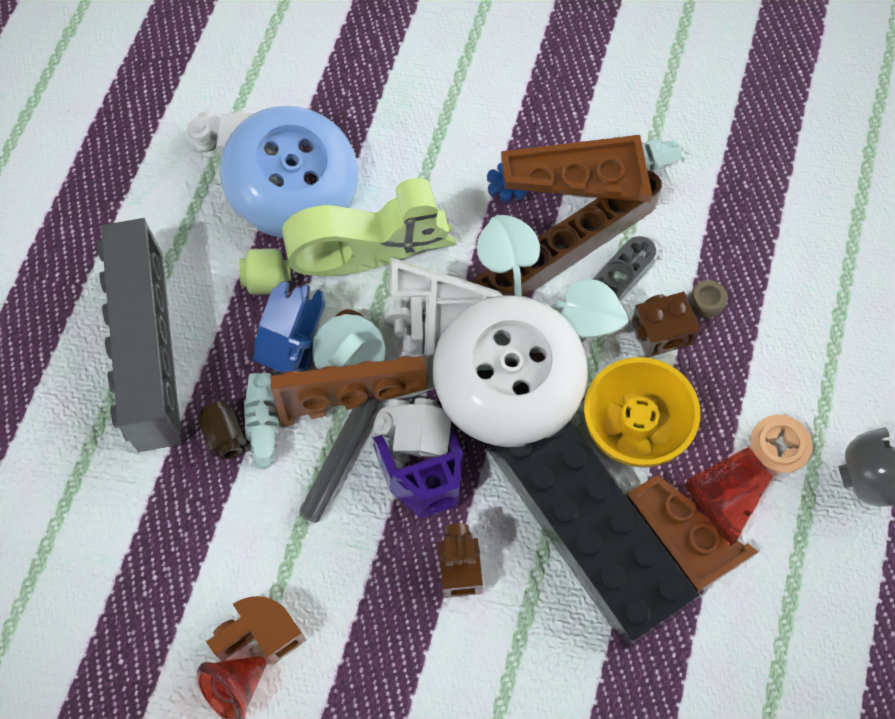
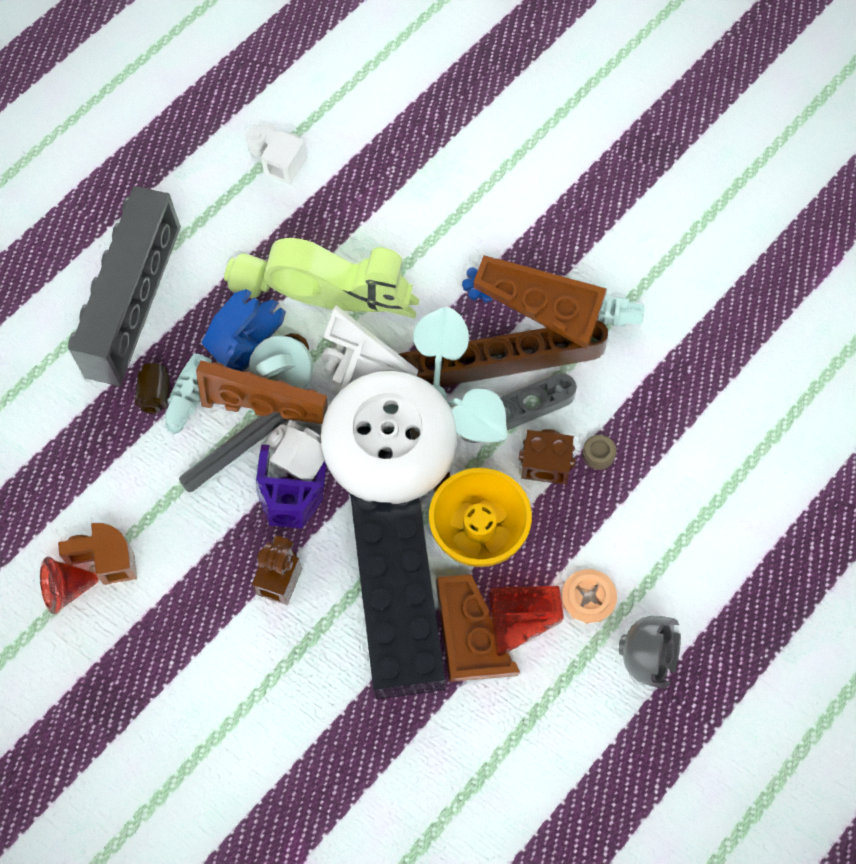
camera: 25 degrees right, 0 degrees up
light blue brick [220,106,358,238] -> none

